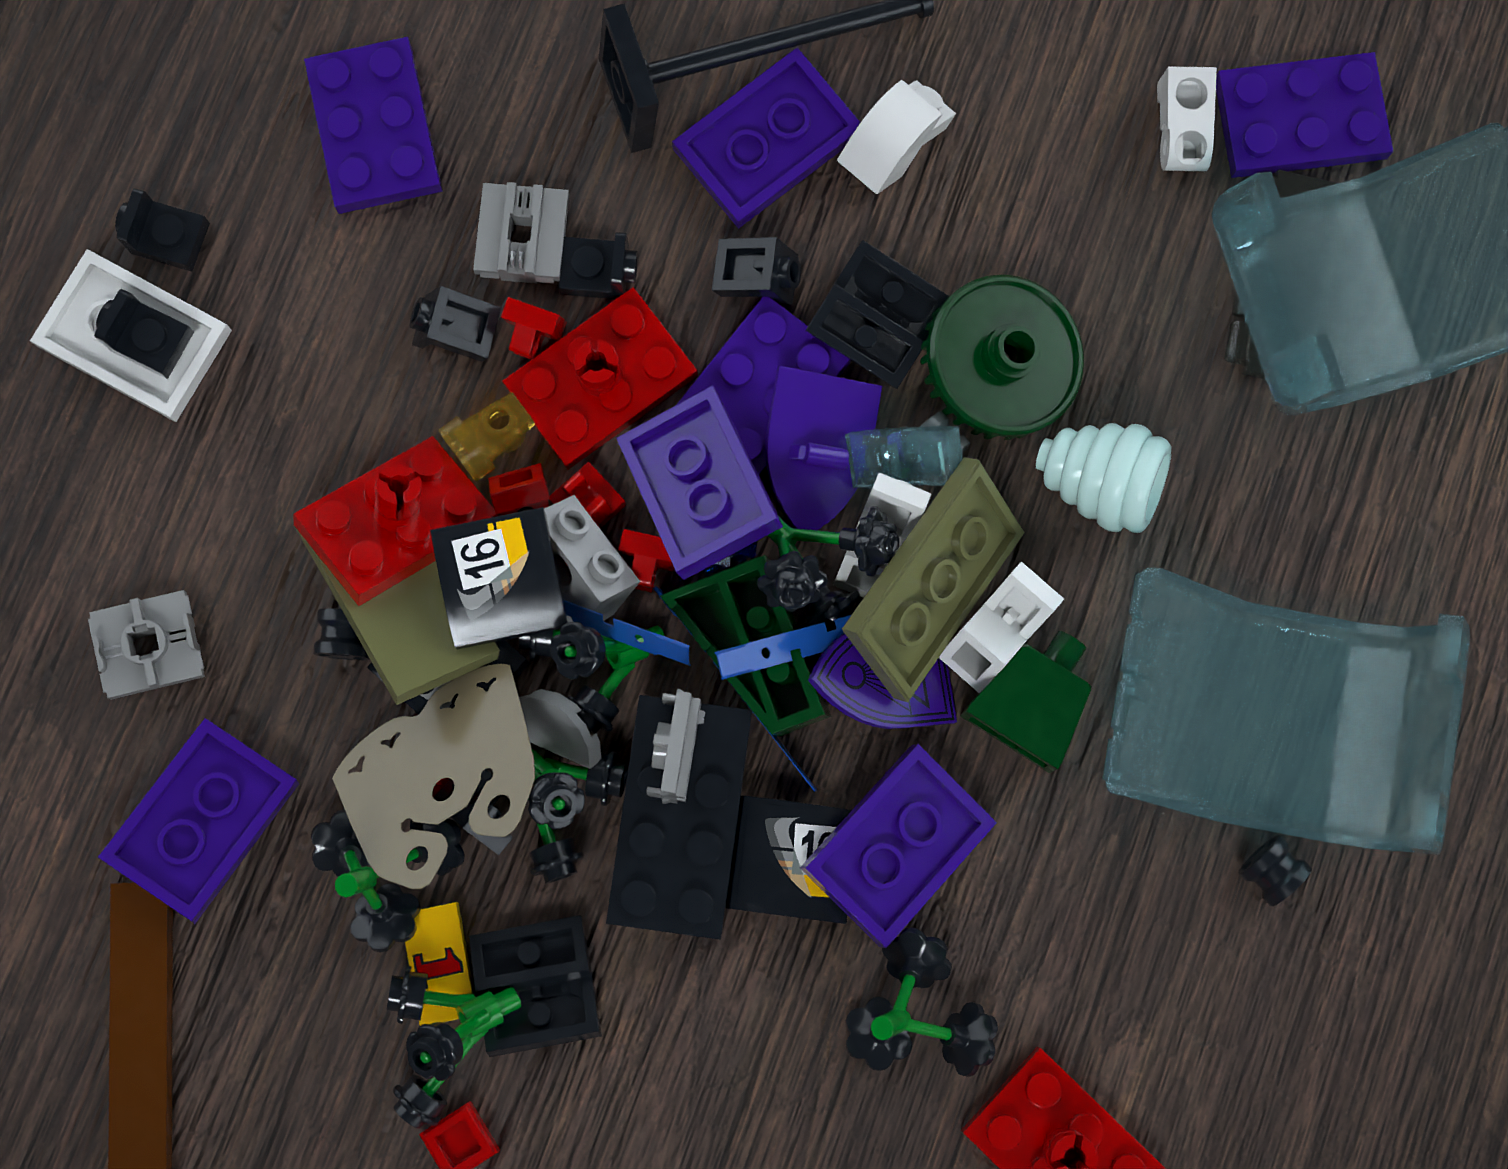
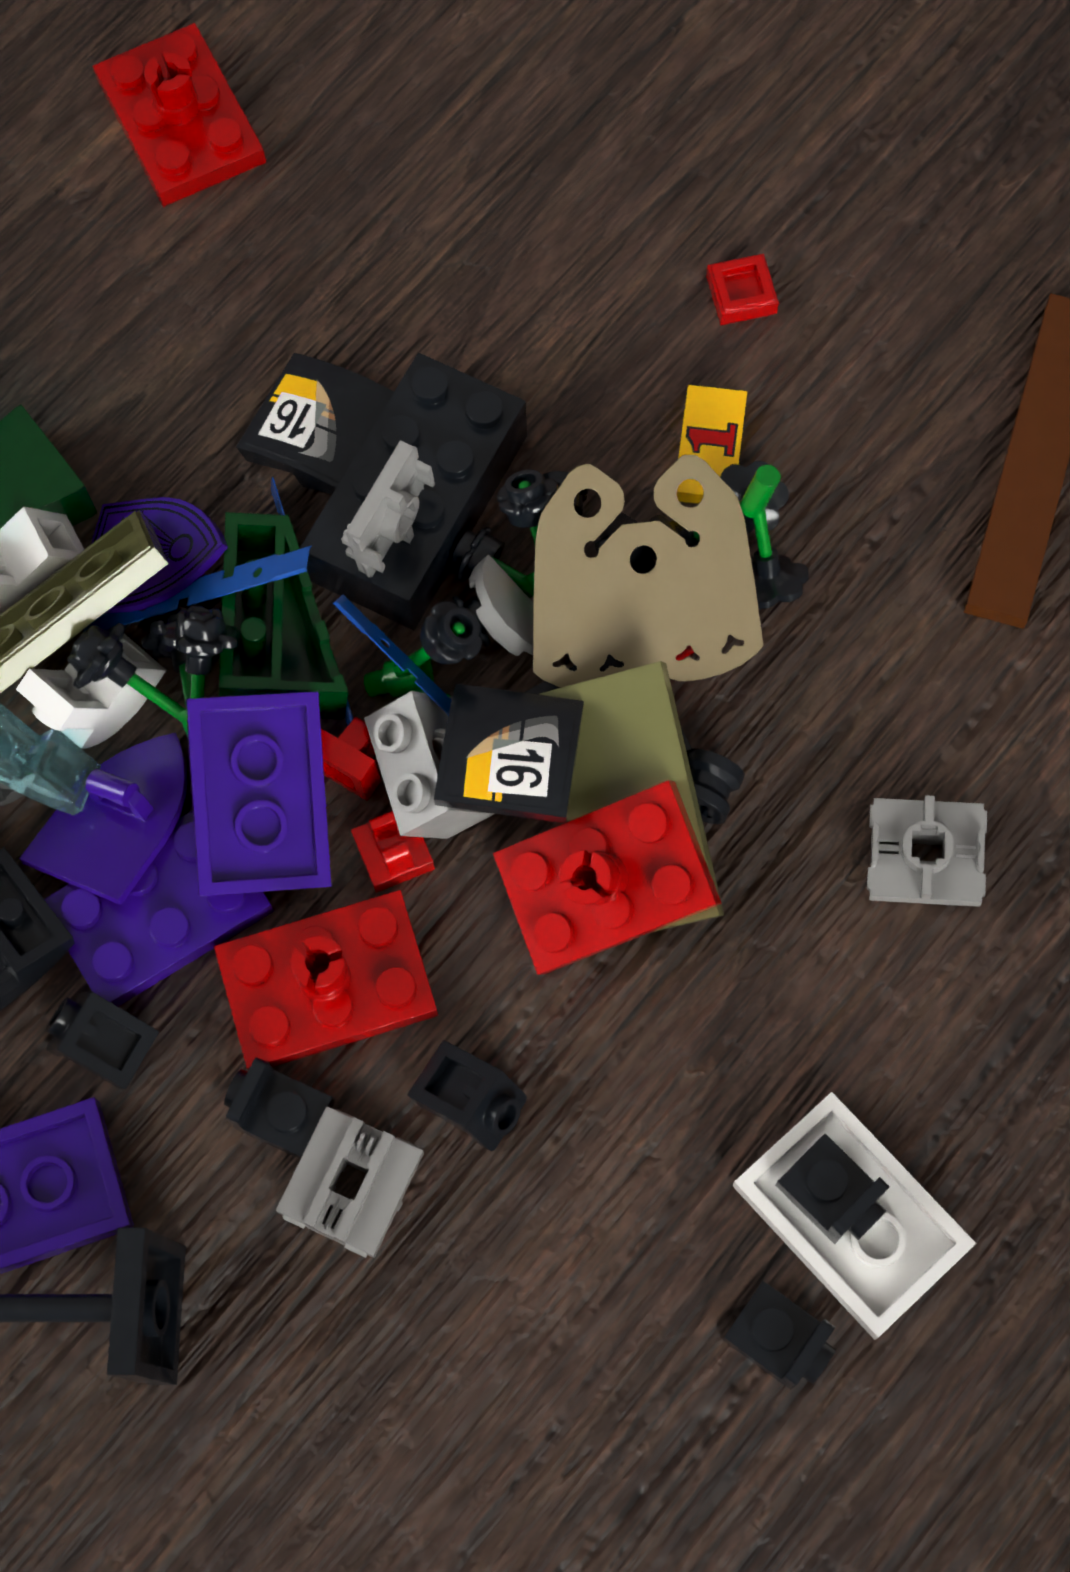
camera: 155 degrees left, 10 degrees down
dark purple plate [98,718,299,924] -> none
dark purple plate [304,36,443,214] -> none
black plant [387,966,521,1129] -> none
clear yellow plate [437,392,535,482] -> none
black slope [469,915,602,1057] -> none
red tile [488,463,550,516] -> none
red tile [501,297,567,360] -> none
dark purple plate [800,744,997,948] -> none
black plant [845,928,998,1077] -> none

